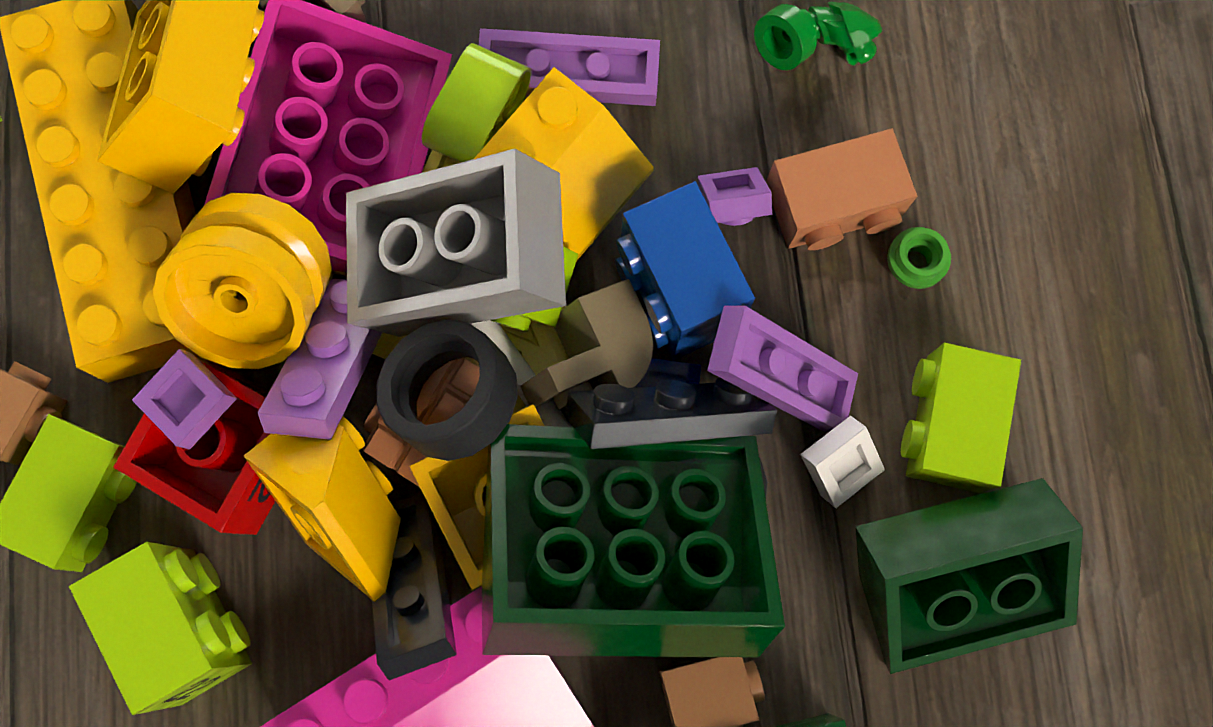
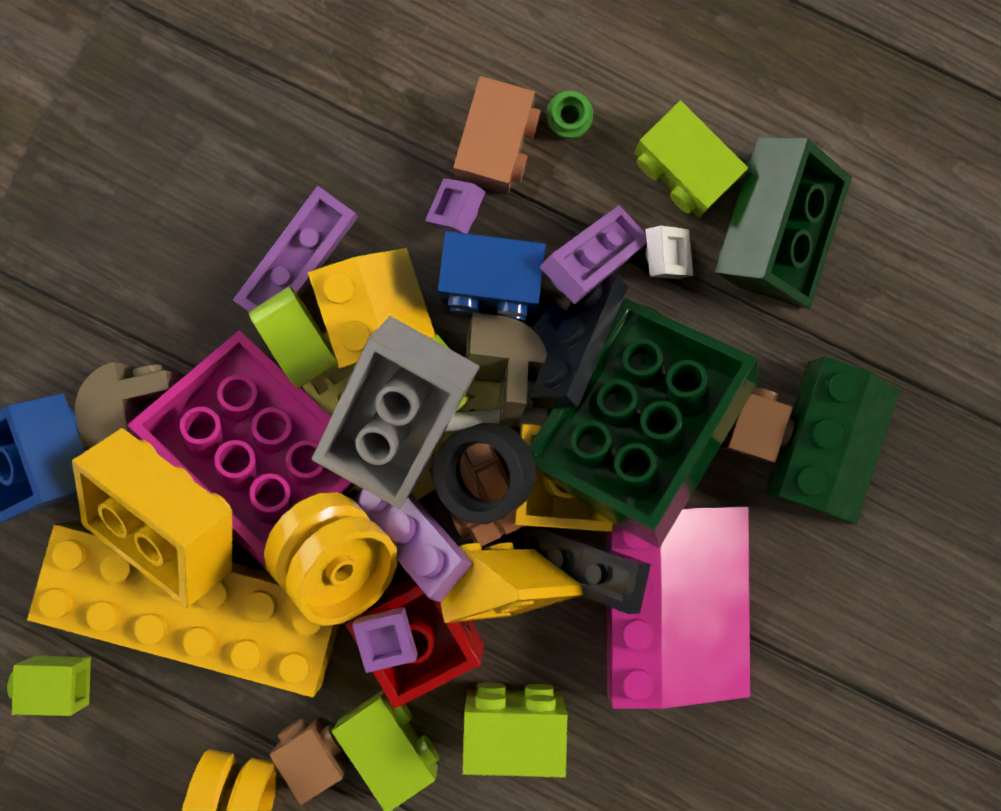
camera: 55 degrees left, 10 degrees up
green arm [754,2,883,71] -> none

